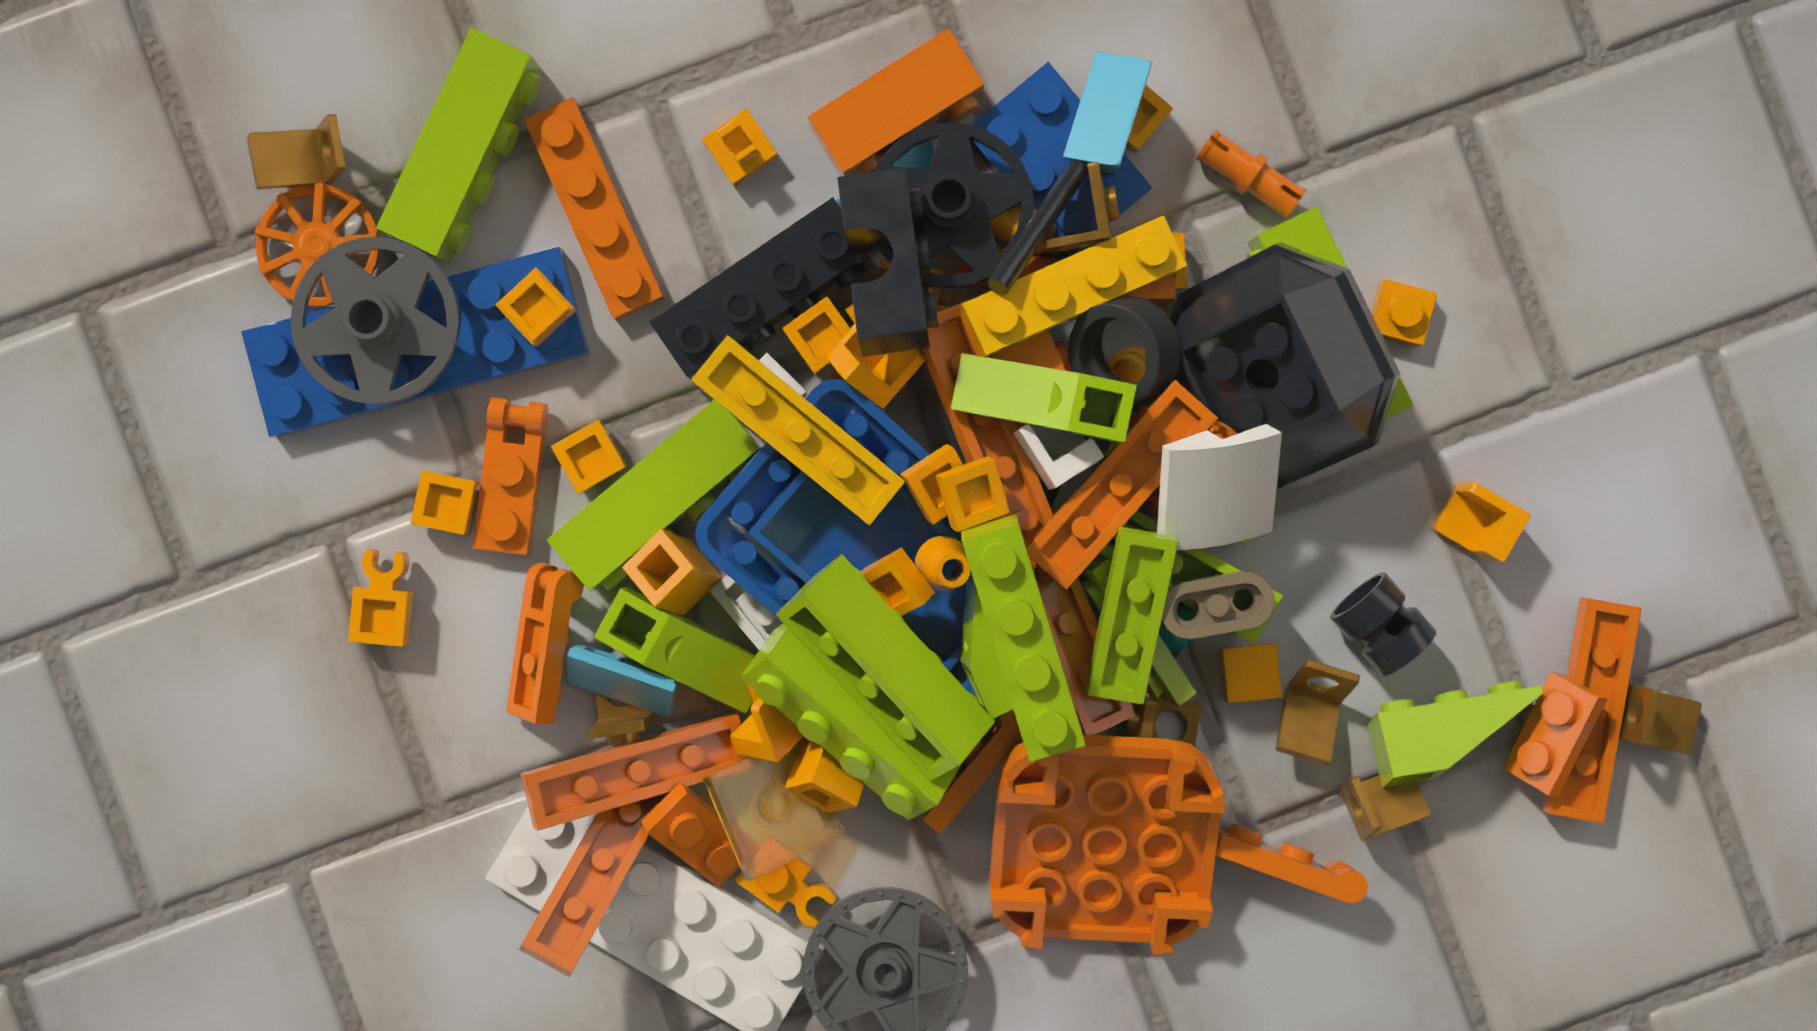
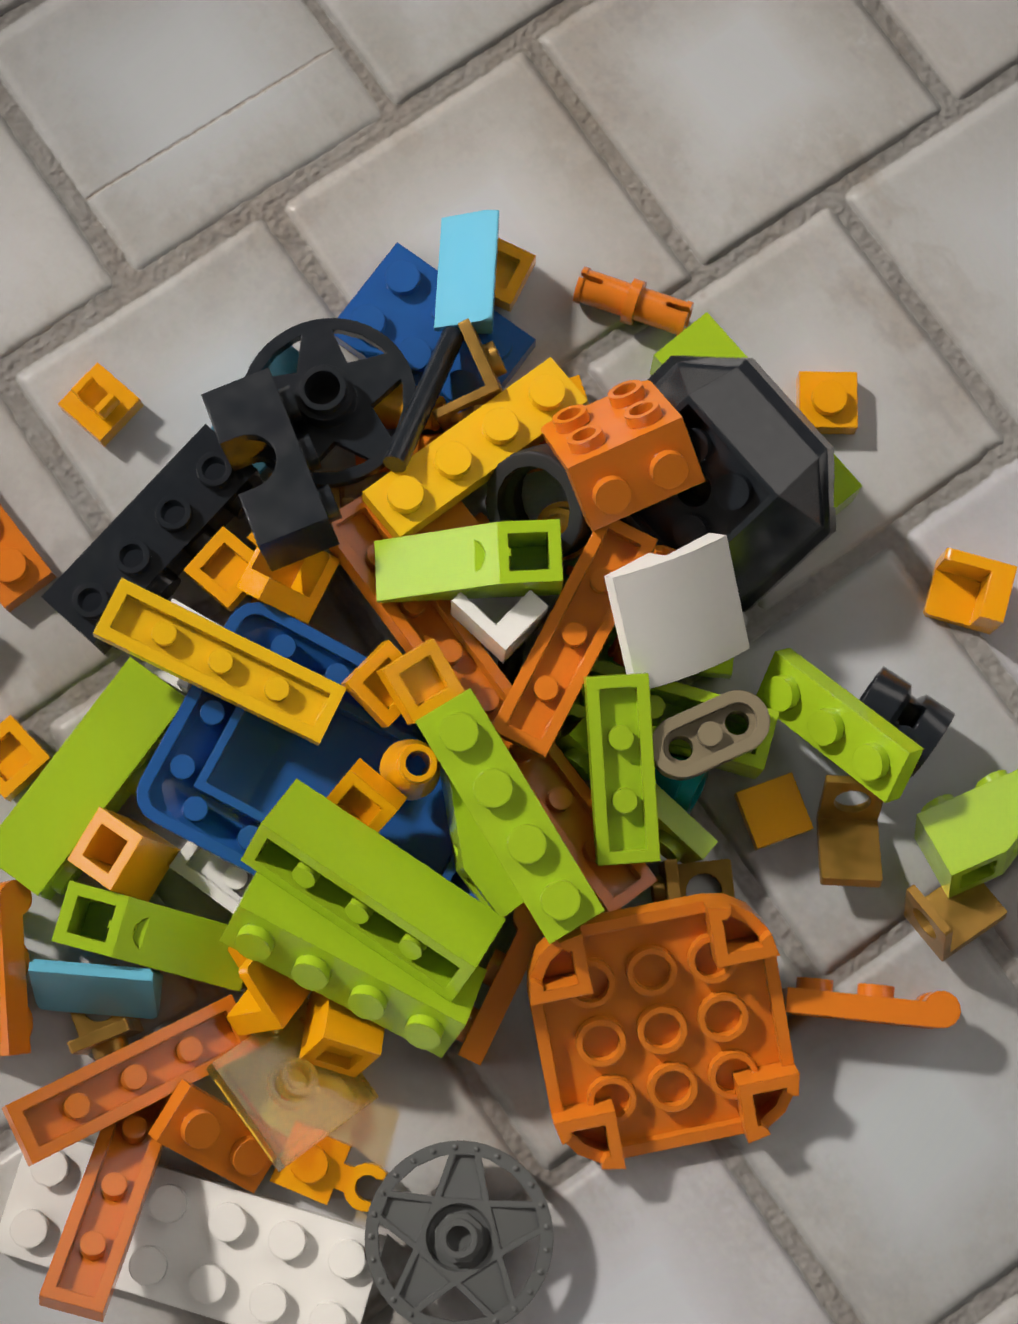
camera: 10 degrees left, 10 degrees down
orange brick [808,28,984,176] -> none
none -> orange bracket [541,380,705,532]
none -> lime plate [756,647,924,803]

